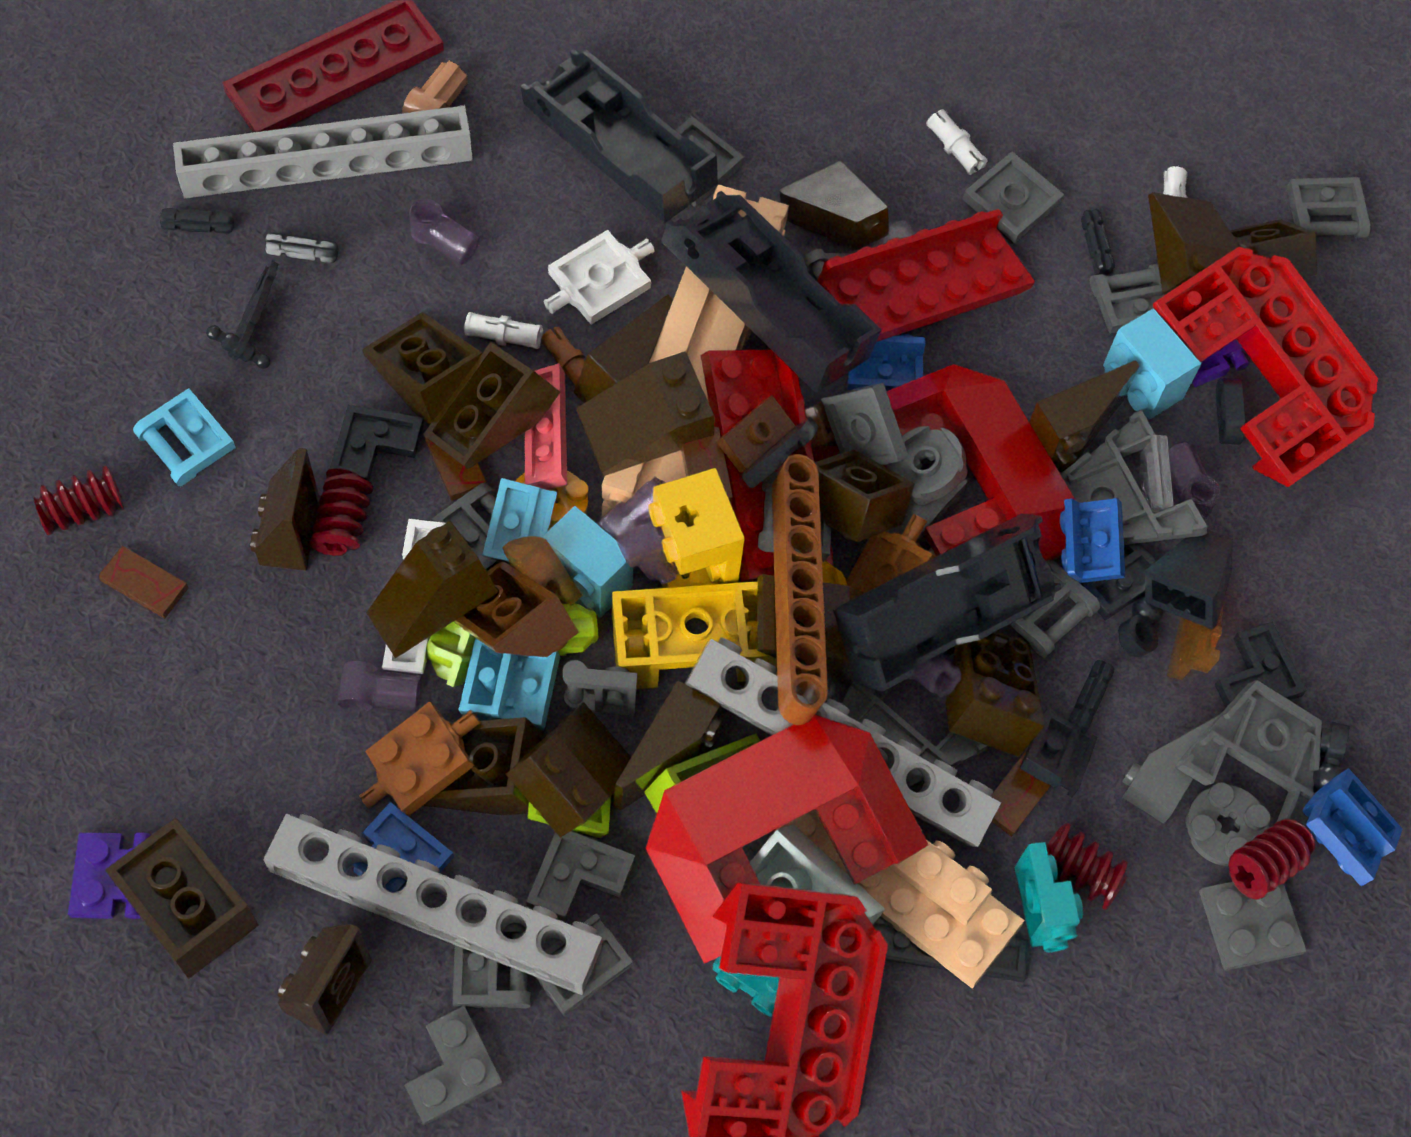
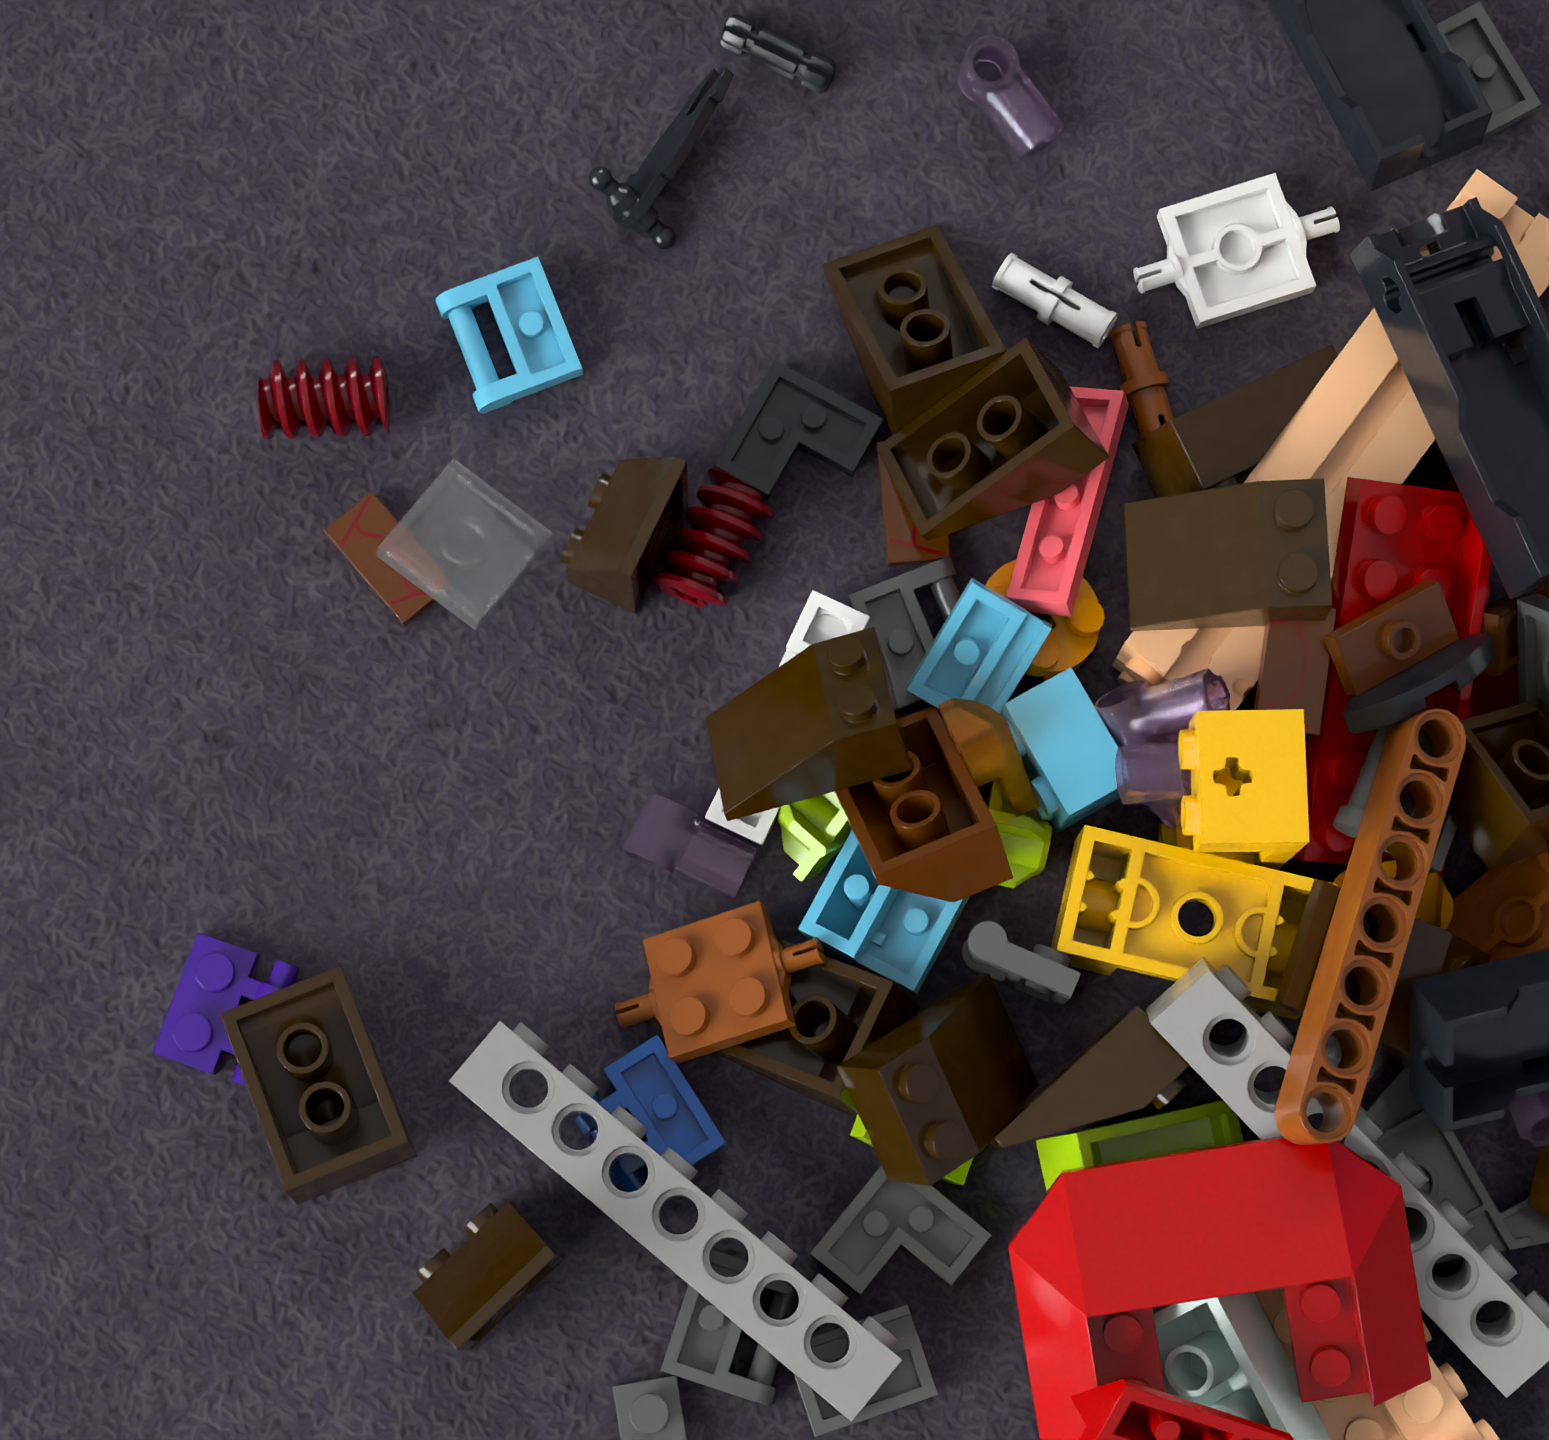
camera: 20 degrees right, 15 degrees up
none -> clear tile [376,458,553,630]

